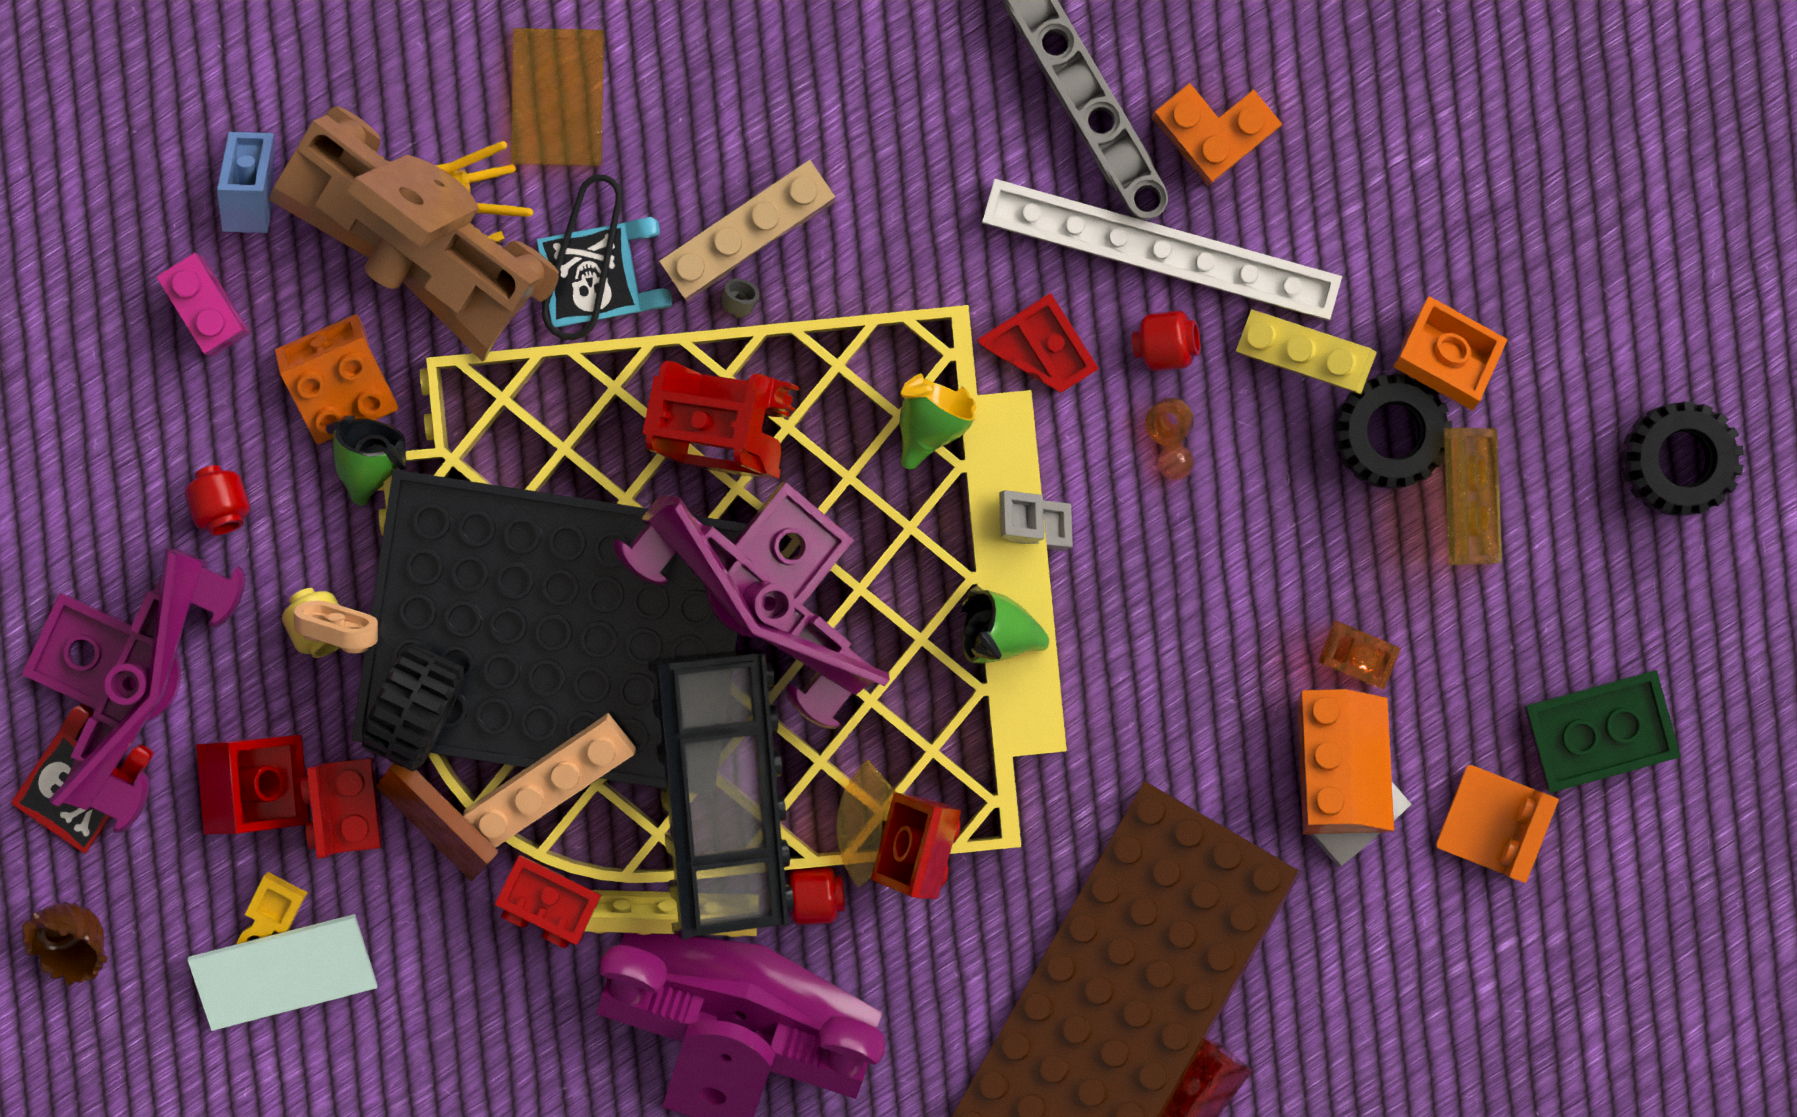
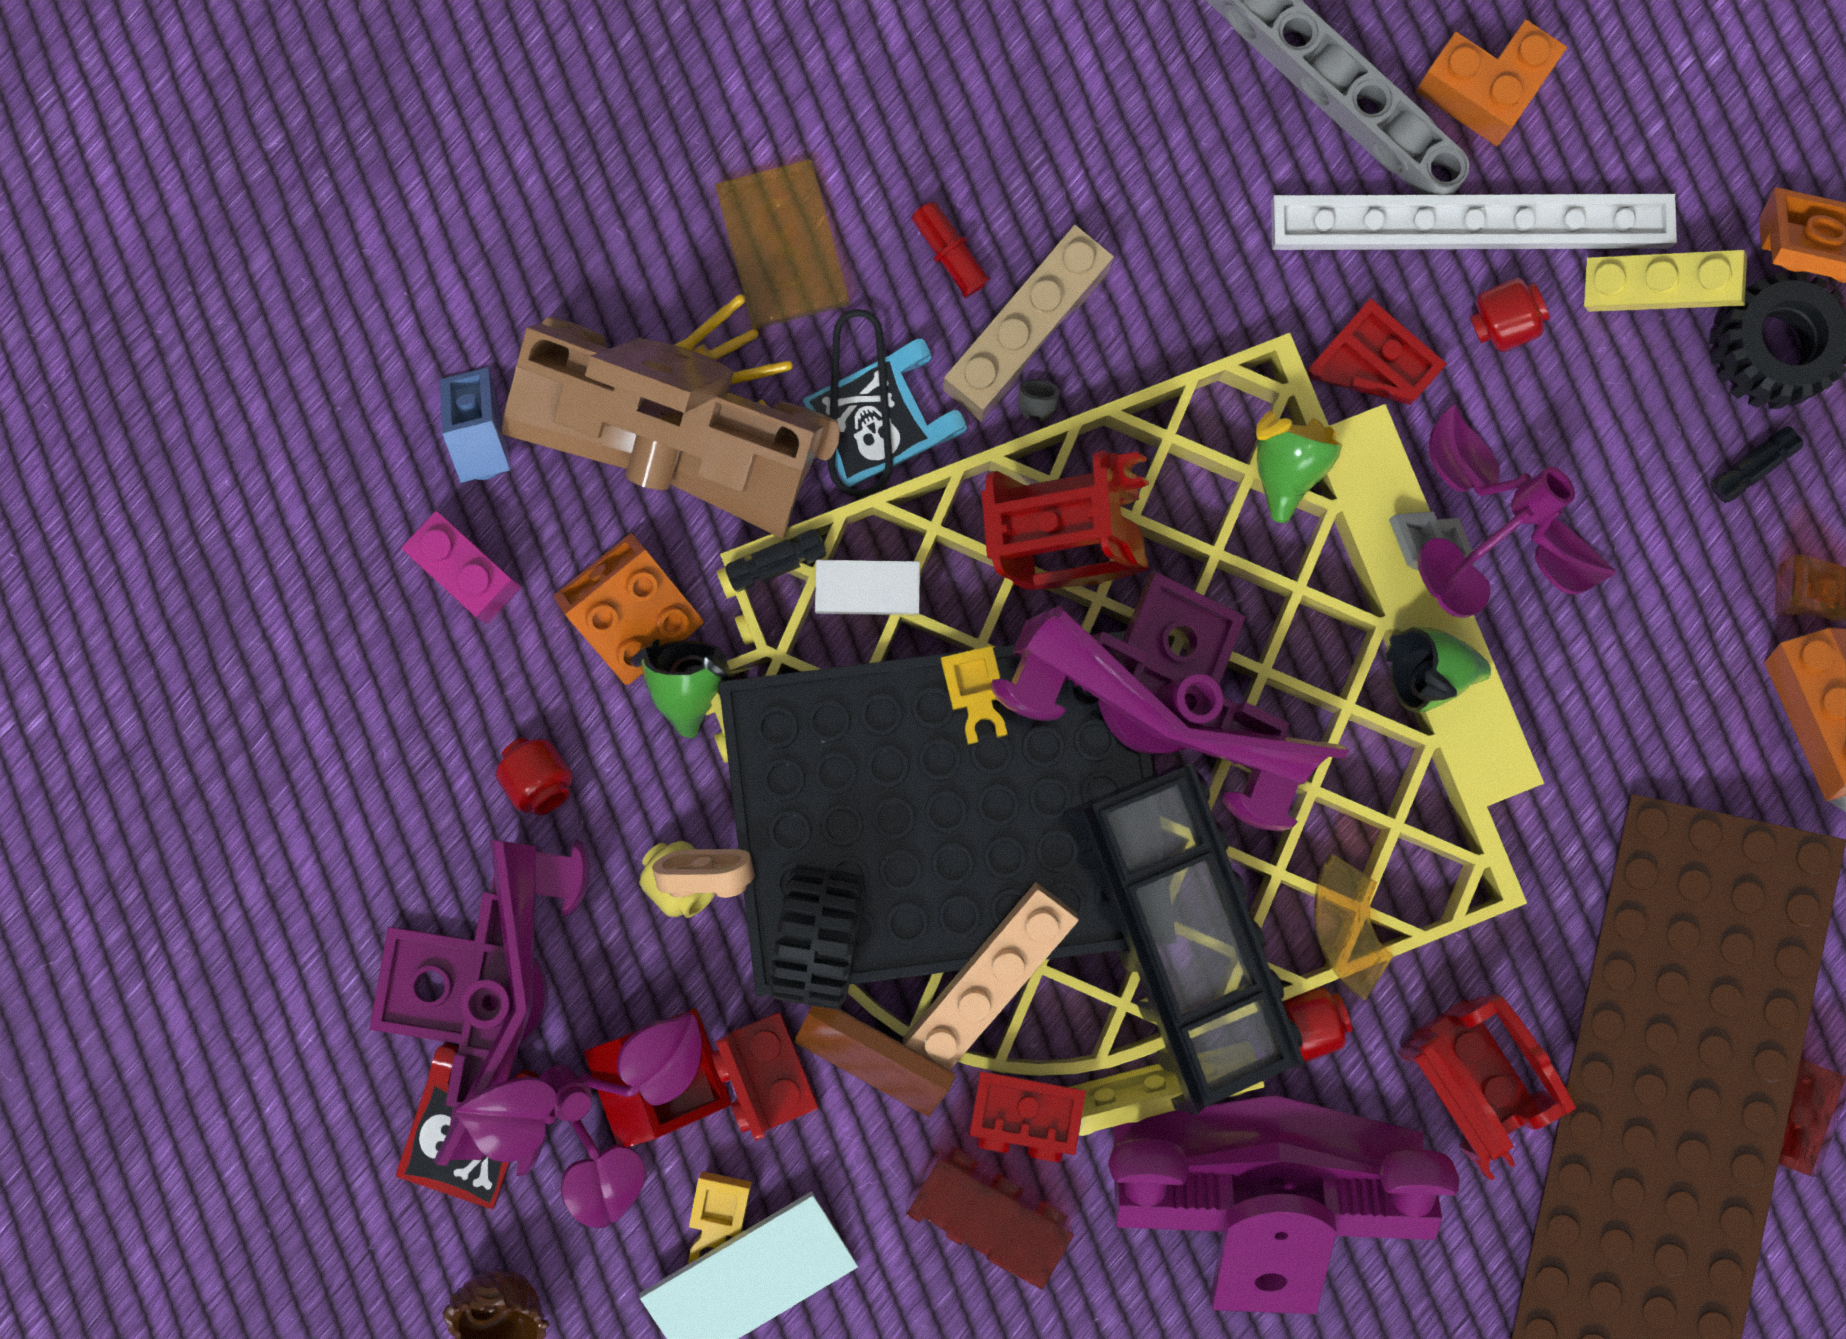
camera: 15 degrees left, 5 degrees down
red slope [871,792,961,899] -> none
clear orange plate [1145,398,1194,480] -> none
none -> magenta plant [454,1011,702,1228]
none -> black axle [725,529,826,592]
none -> white tile [815,560,920,615]
none -> clear red wedge [906,1146,1074,1290]
none -> red axle [912,201,991,298]
none -> yellow plate [940,645,1007,745]
none -> red animal [1397,994,1576,1180]
none -> magenta plant [1417,404,1616,618]
none -> black axle [1711,426,1804,503]

